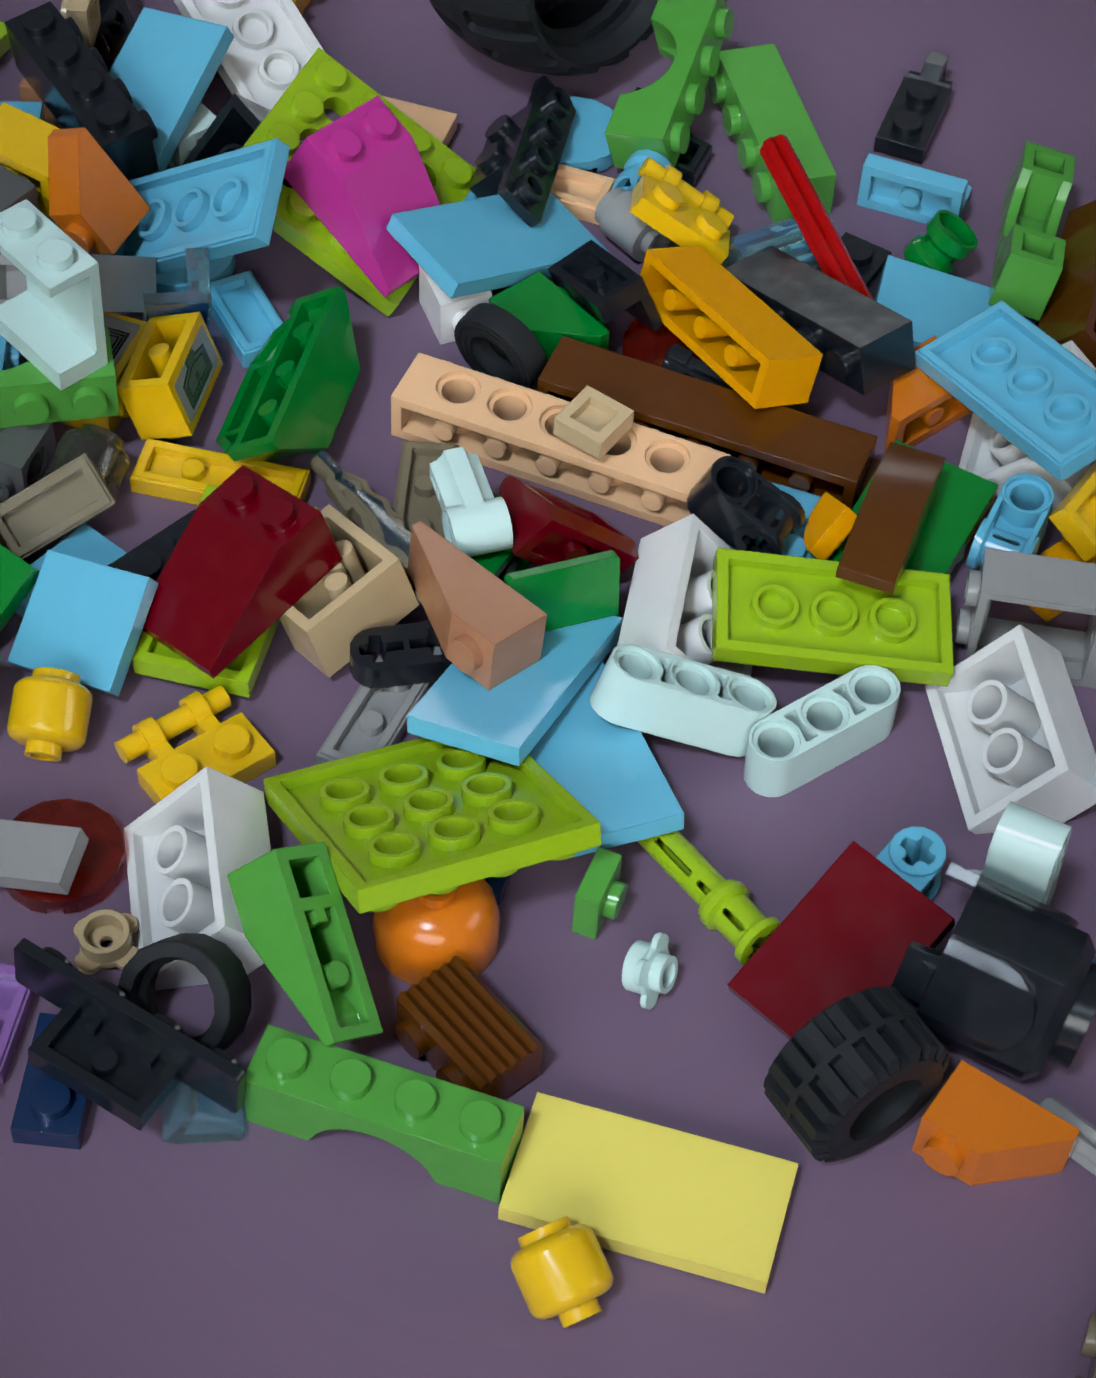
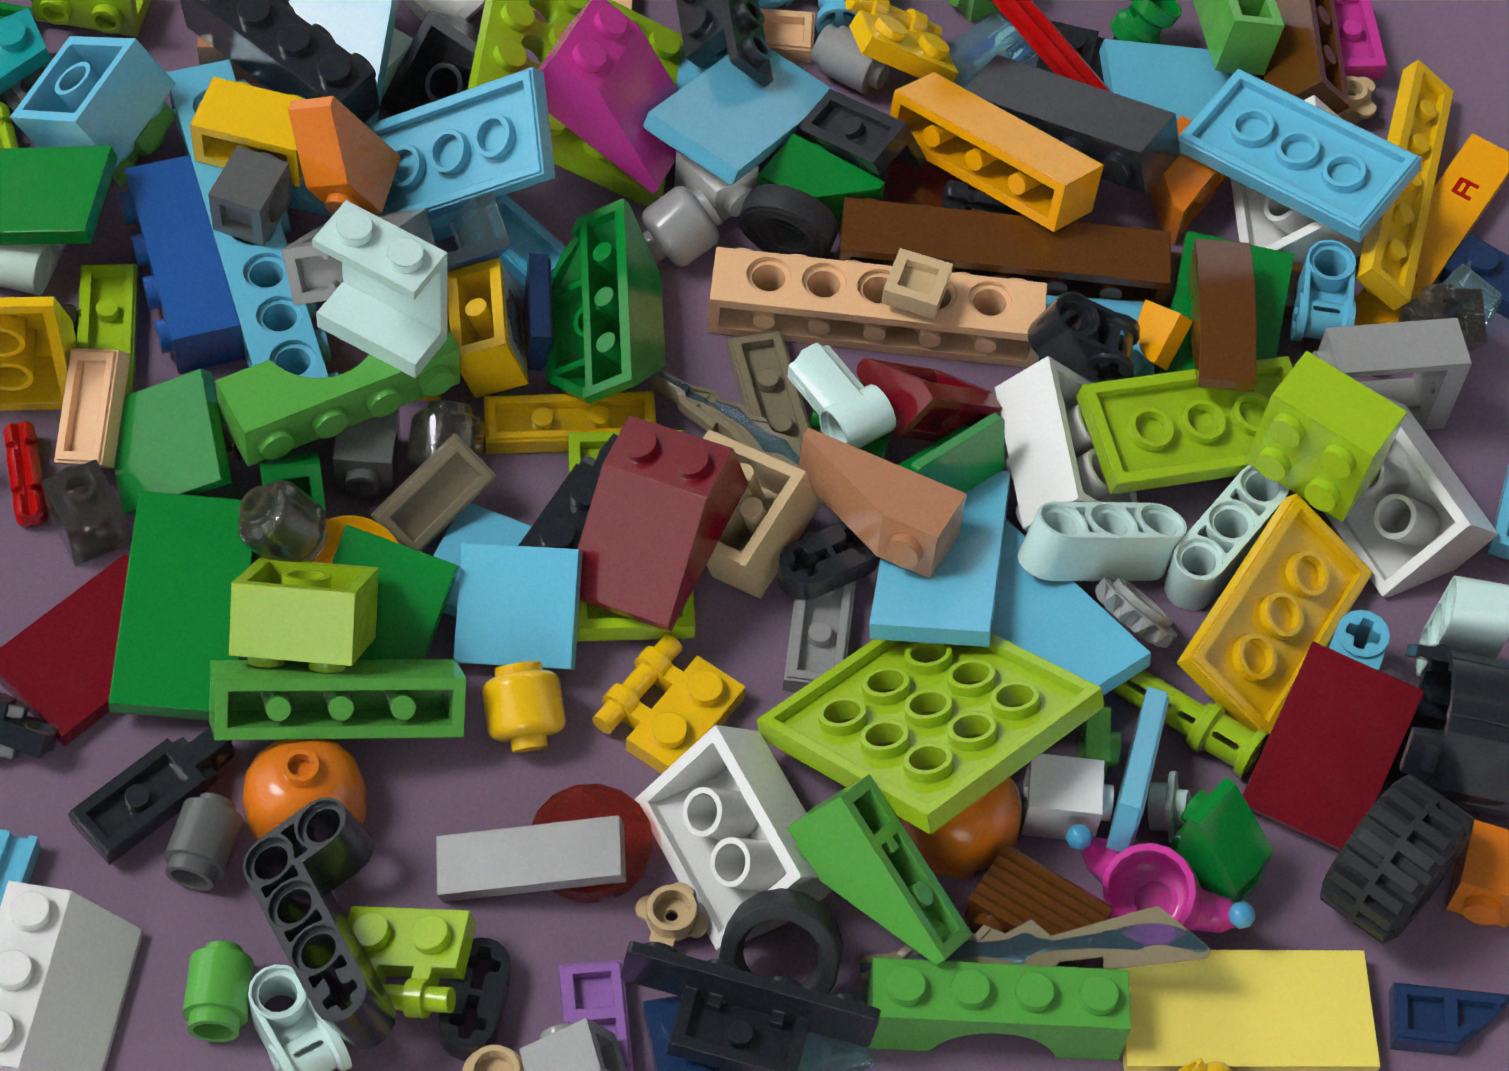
camera: 20 degrees left, 5 degrees up
none -> dark blue tile [523,253,553,371]
none -> light grey head [642,186,723,267]
none -> sword [860,905,1210,981]
none -> white brick [1021,754,1114,840]
none -> dark pink piece [1065,823,1256,946]
none -> light grey gear [1095,576,1177,648]
none -> medium azure tile [1106,687,1170,852]
none -> green slope [1170,777,1274,903]
none -> yellow tile [1176,493,1373,735]
none -> lime brick [1244,351,1408,522]
none -> dark blue tile [1389,982,1509,1056]

